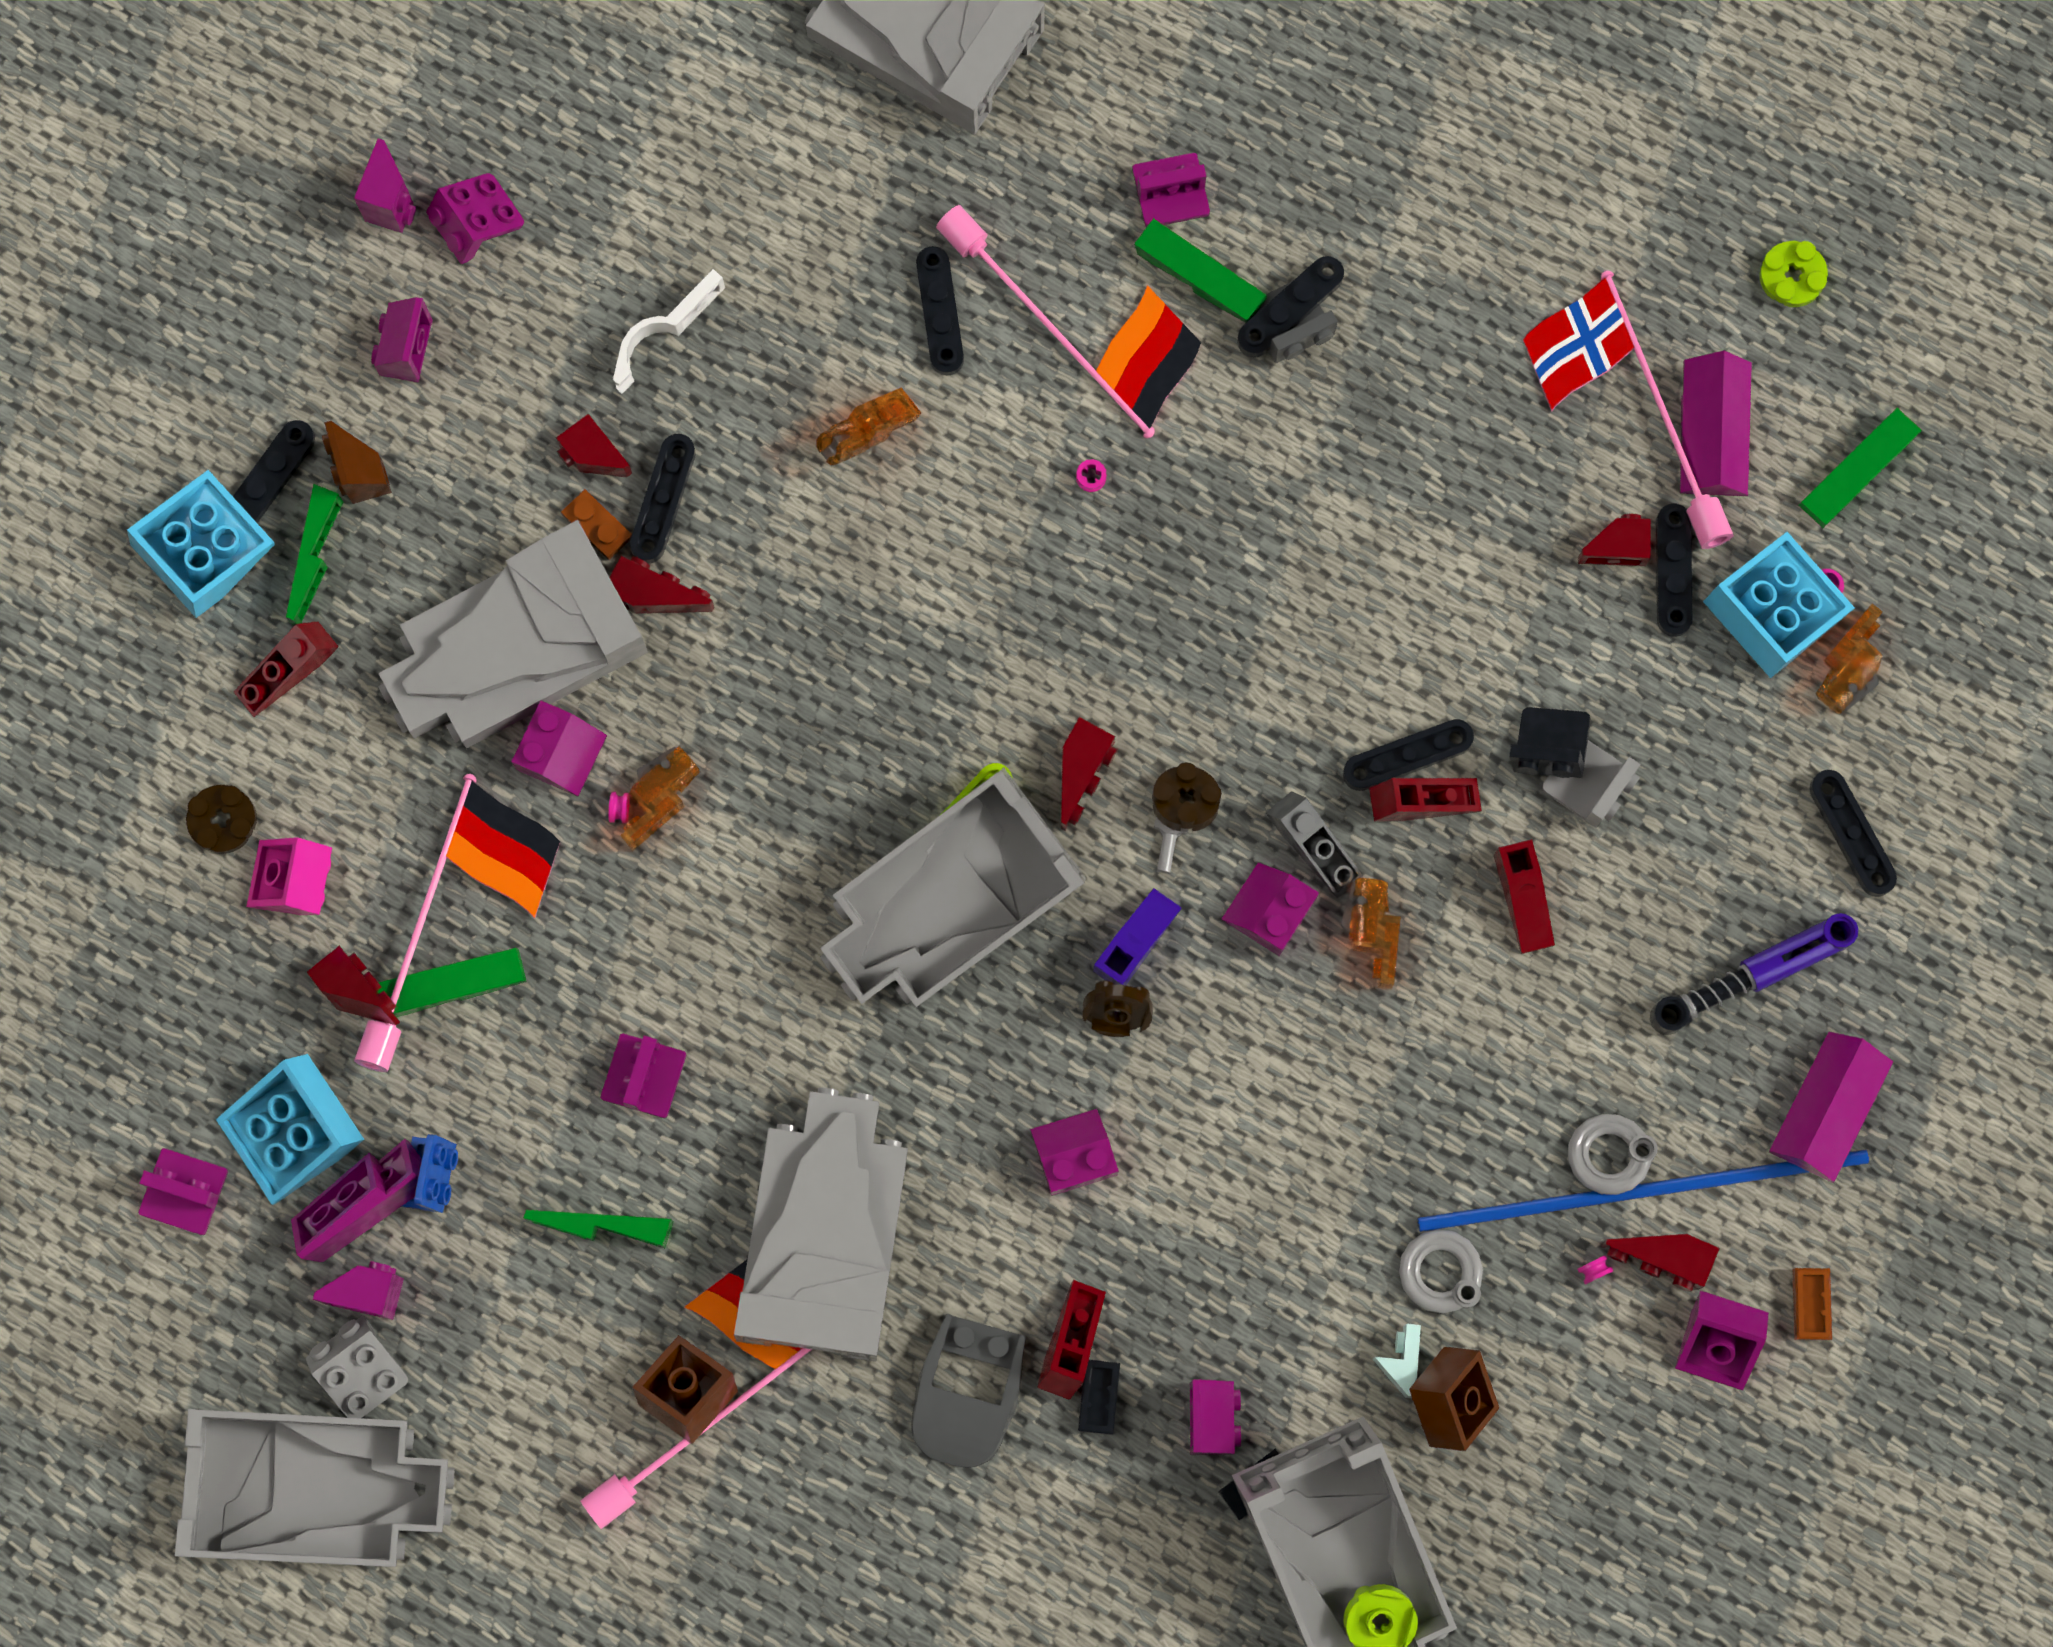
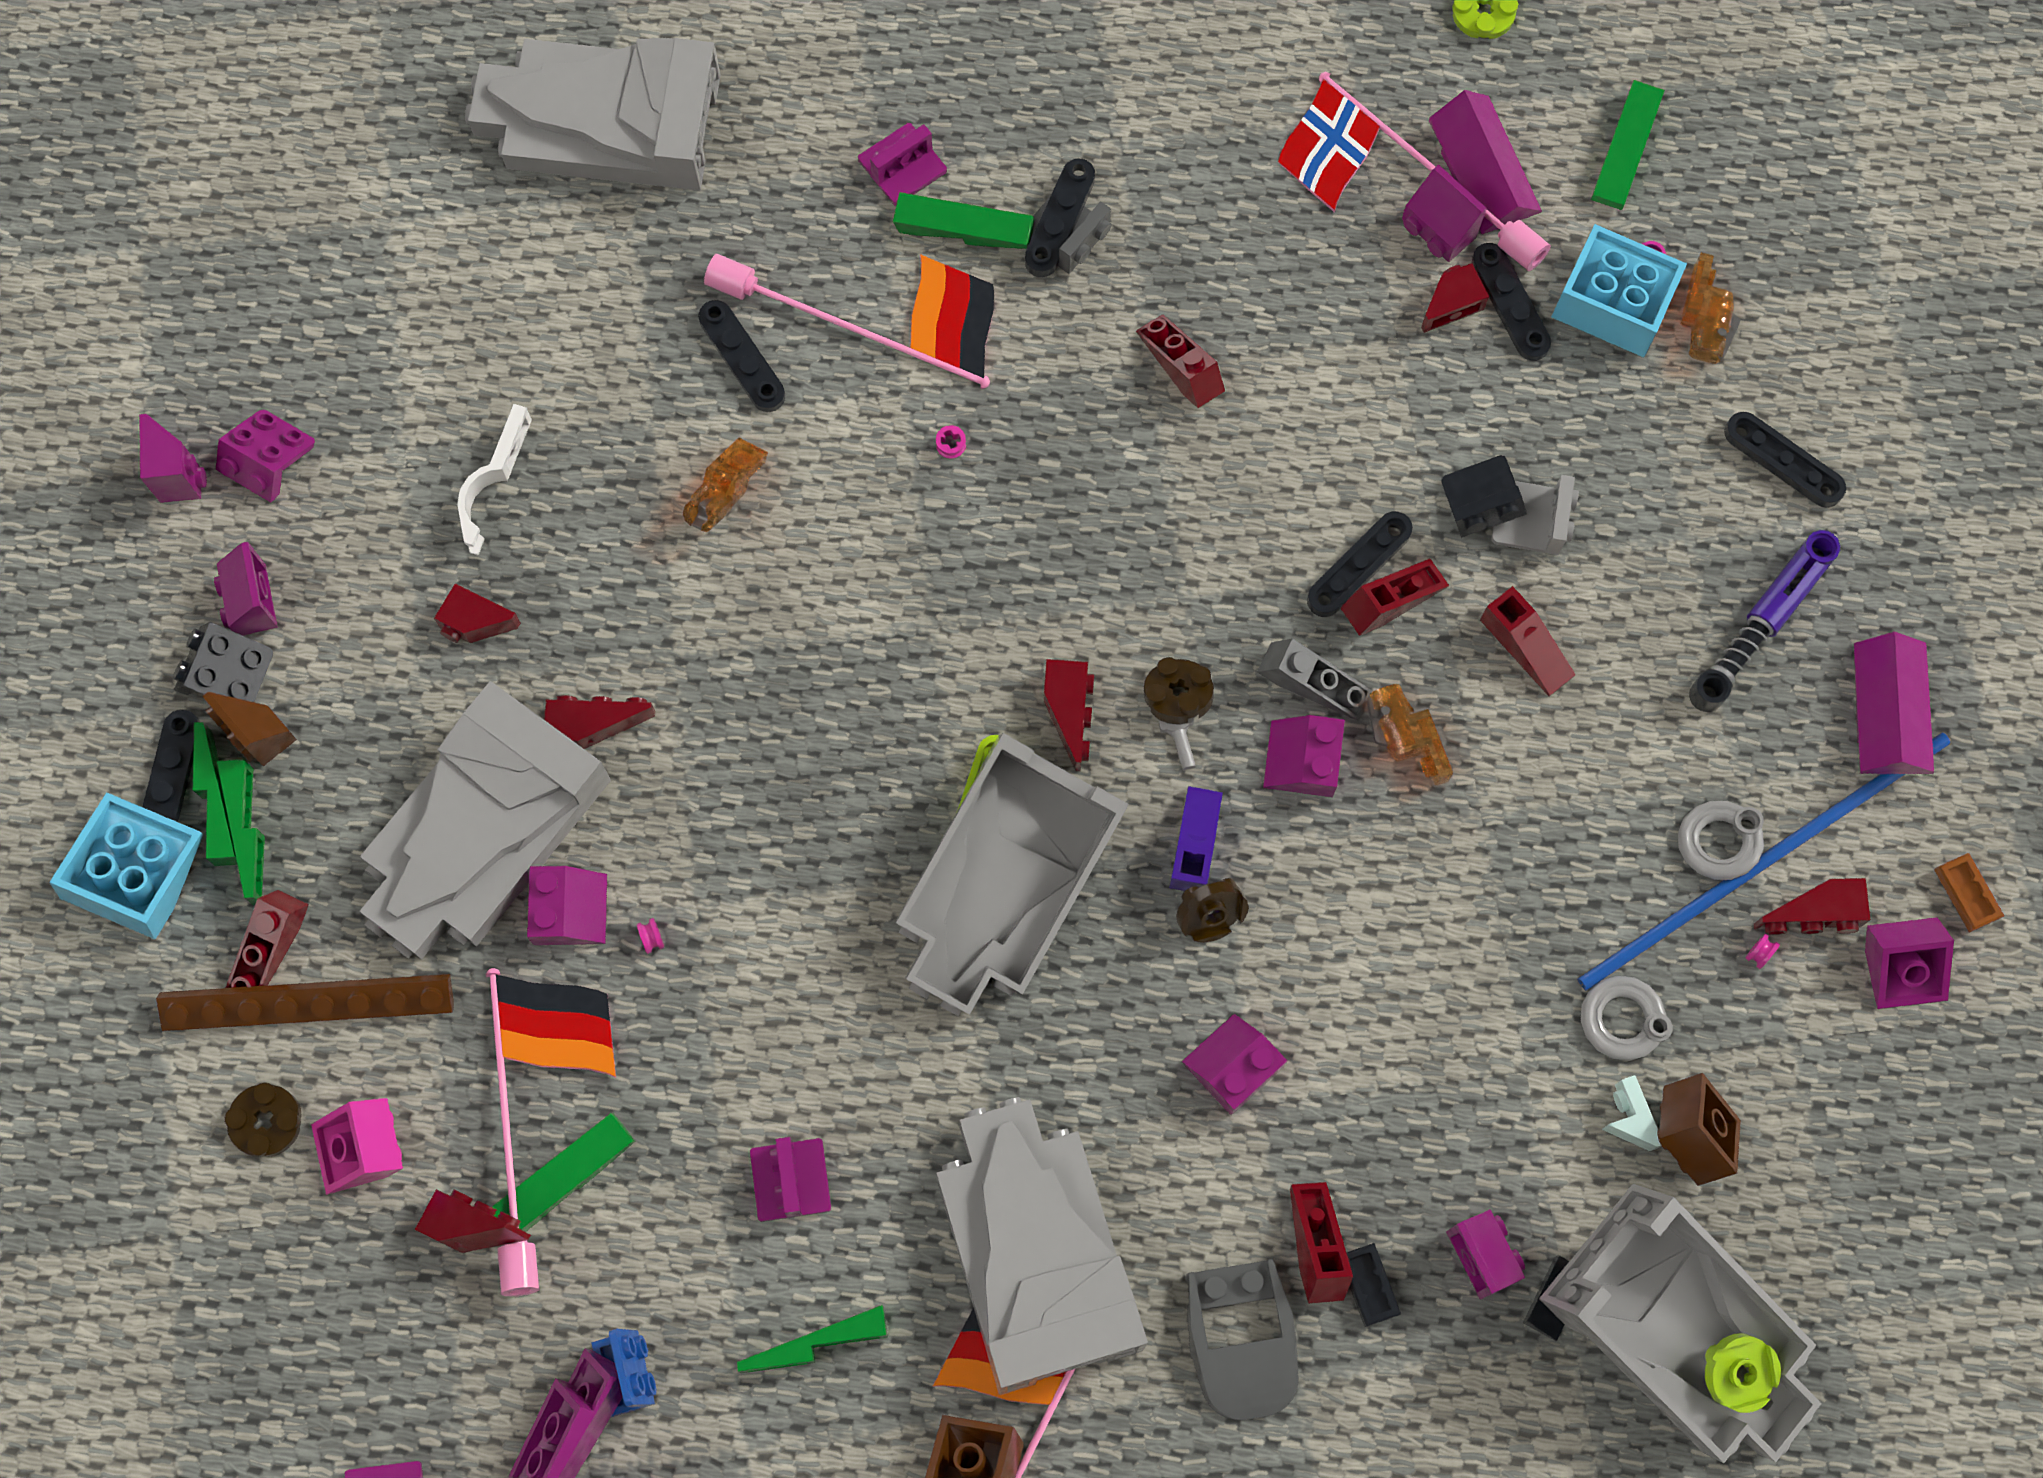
camera: 25 degrees left, 5 degrees down
medium azure slope [216,1054,364,1205] -> none
dark orange plate [561,489,632,560] -> none
clear orange plate [620,746,700,852] -> none
black plate [630,434,696,564] -> none
none -> reddish brown plate [156,974,454,1031]
none -> bracket [173,622,273,702]
none -> green slope [193,722,237,866]
none -> dark red slope [1136,314,1225,408]
none -> magenta slope [1402,164,1487,262]

